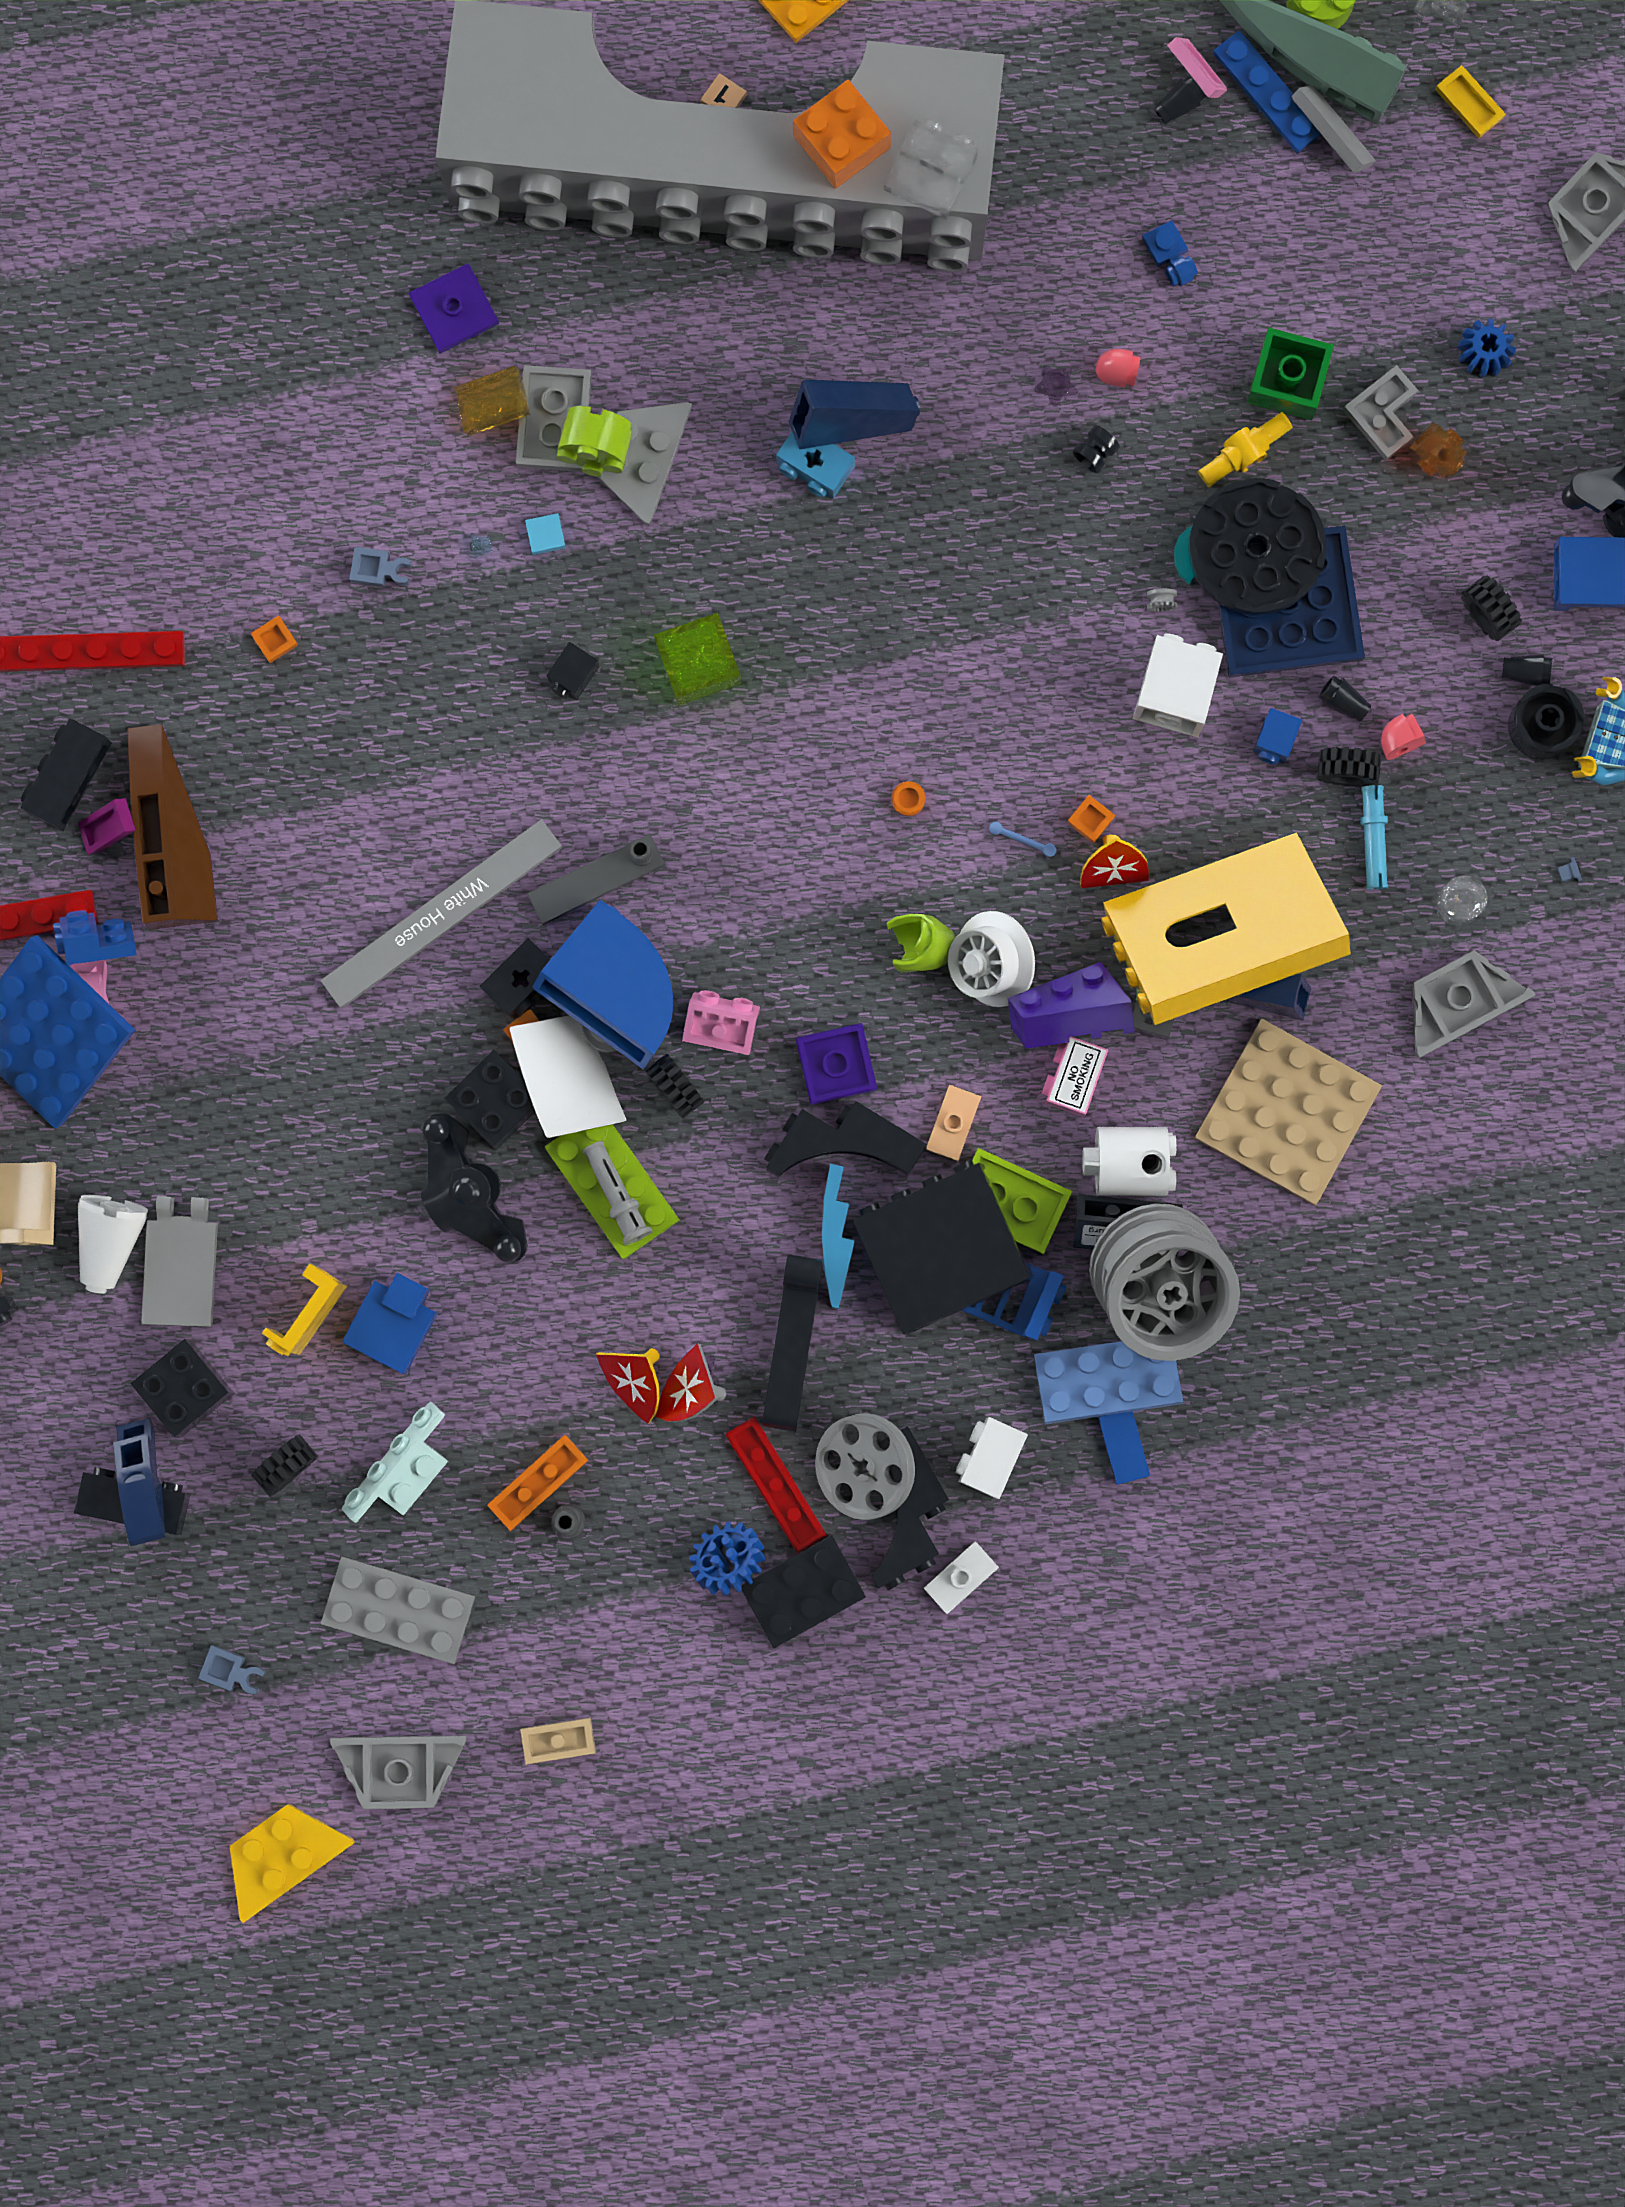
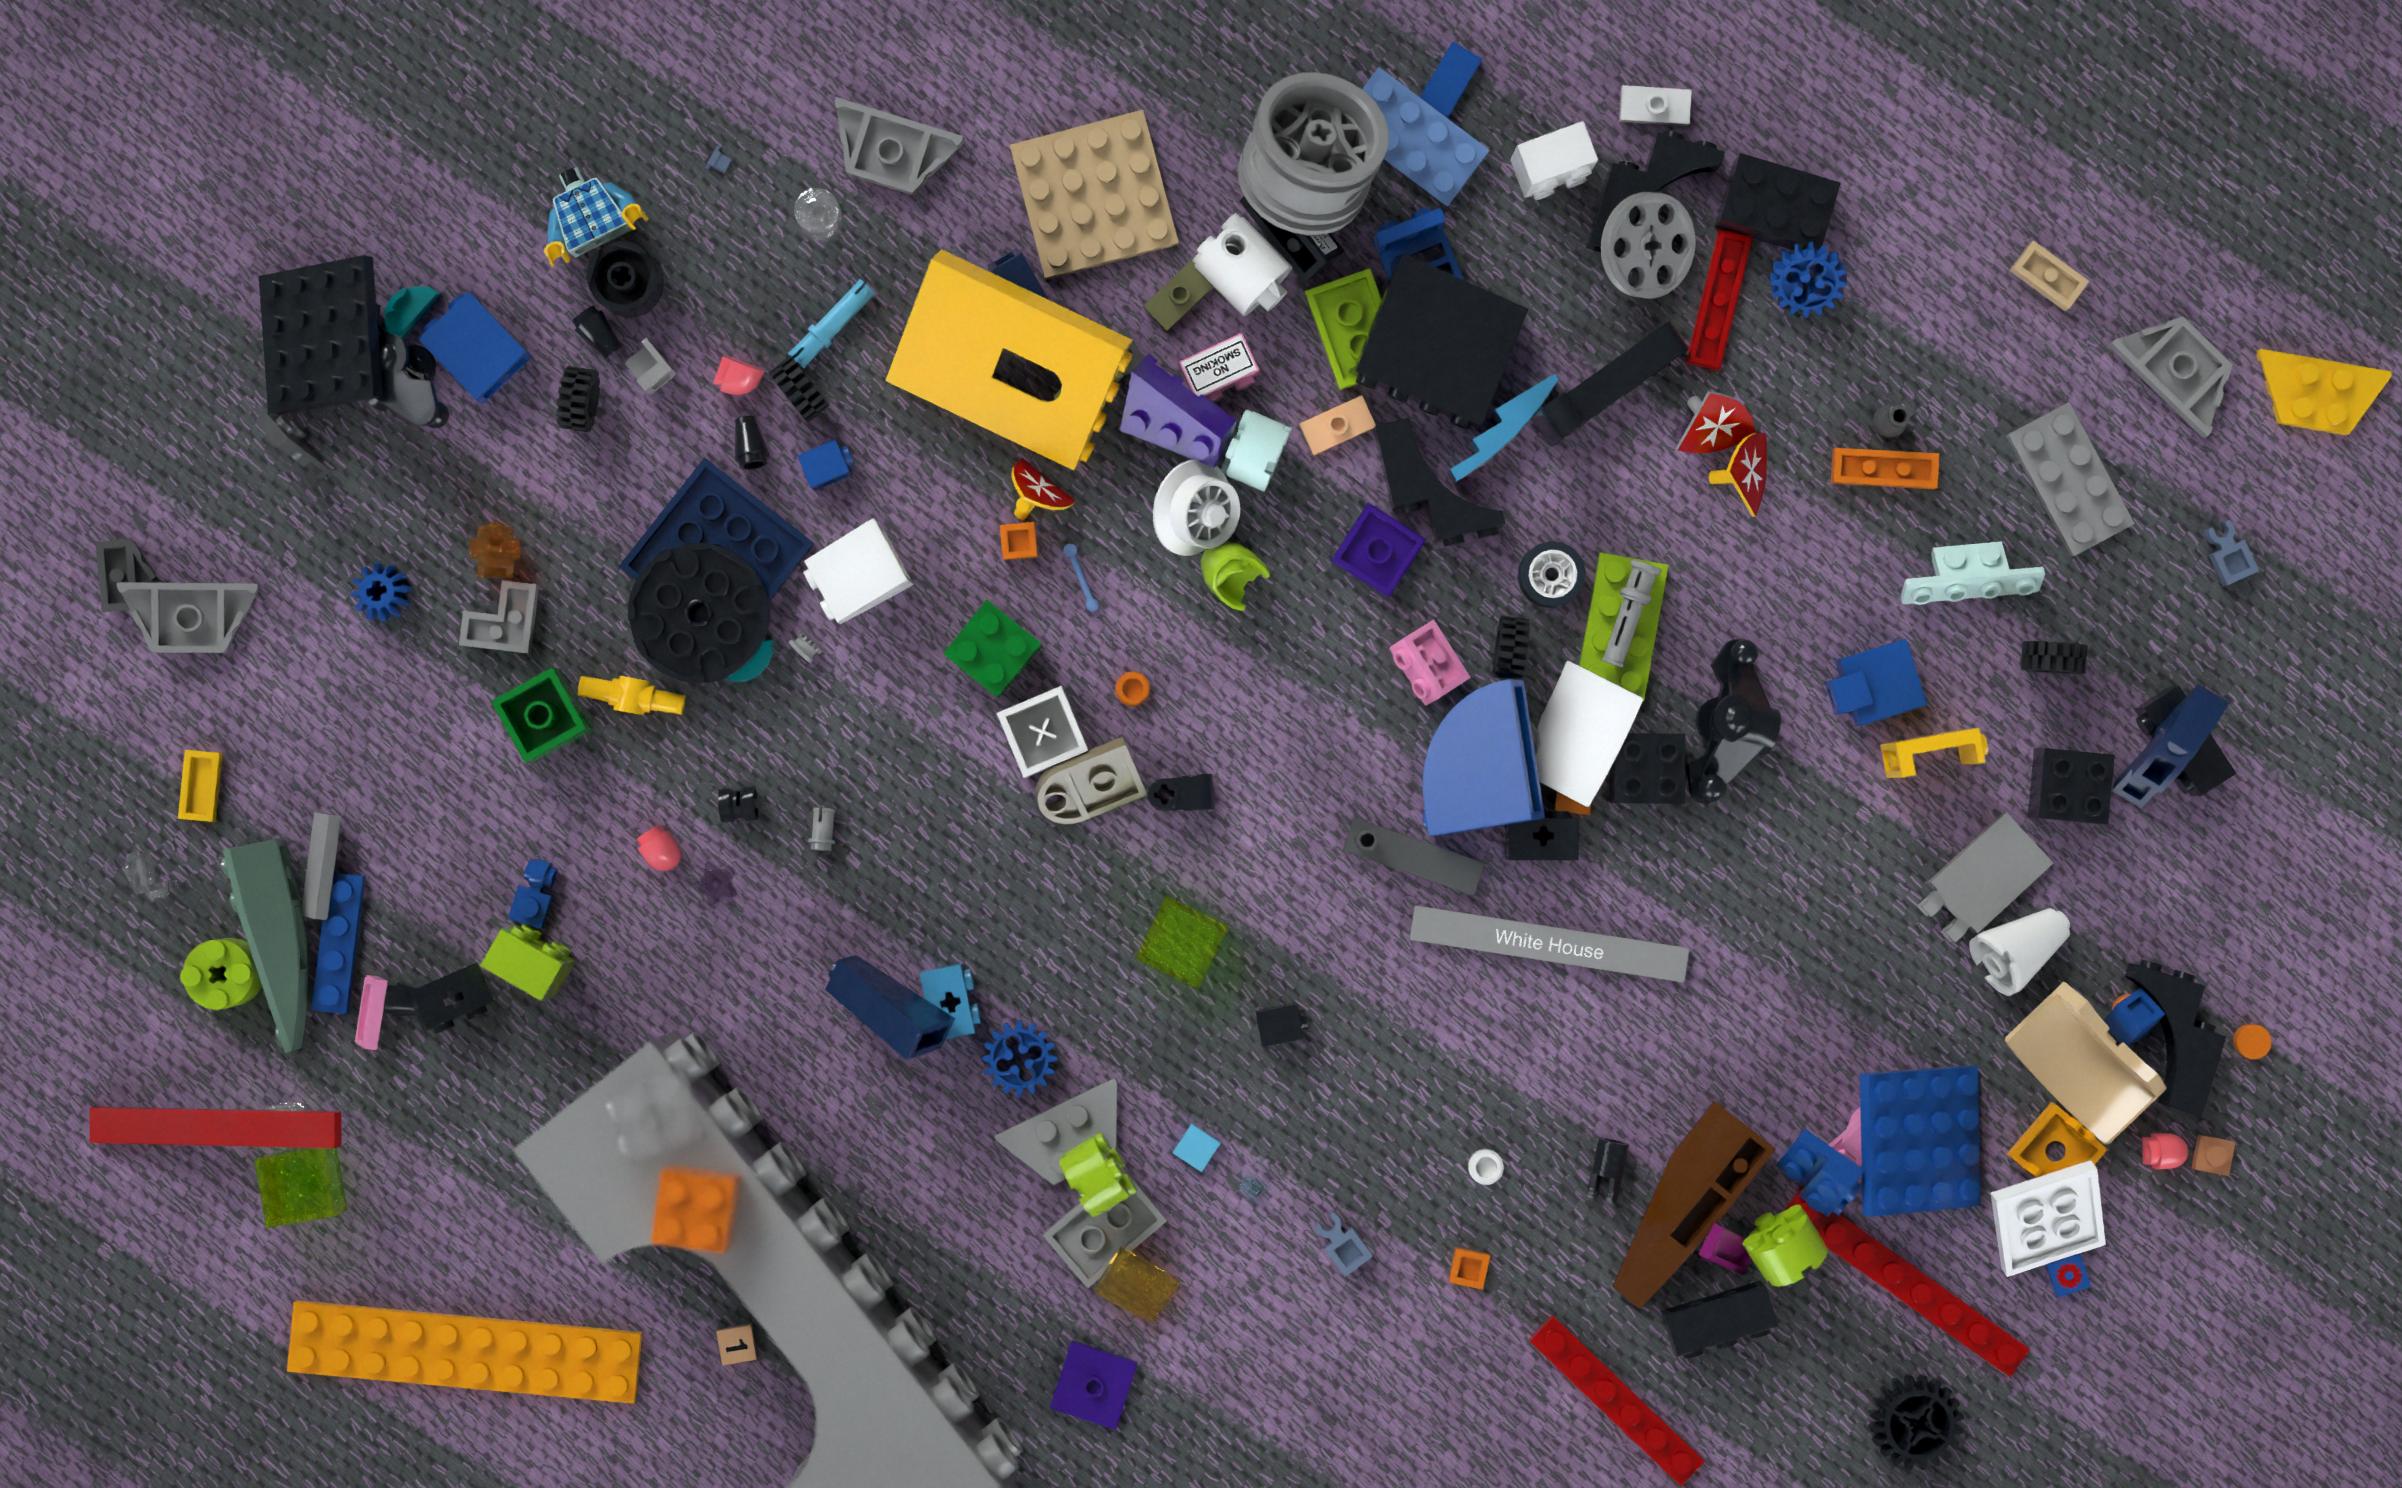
camera: 140 degrees left, 5 degrees up
none -> black brick [407,963,494,1034]
none -> lime brick [480,924,577,1001]
none -> light grey panel [625,337,677,395]
none -> light grey pin [808,808,836,851]
none -> green brick [943,600,1043,699]
none -> blue gear [982,1020,1058,1097]
none -> white brick [997,686,1089,778]
none -> dark tan plate [1035,737,1148,824]
none -> olive plate [1143,259,1215,332]
none -> black piece [1148,774,1215,811]
none -> light aqua brick [1221,409,1292,492]
none -> white tile [1468,1149,1504,1185]
none -> wheel [1517,541,1586,608]
none -> black hinge [1586,1137,1629,1206]
none -> lime brick [1743,1205,1828,1287]

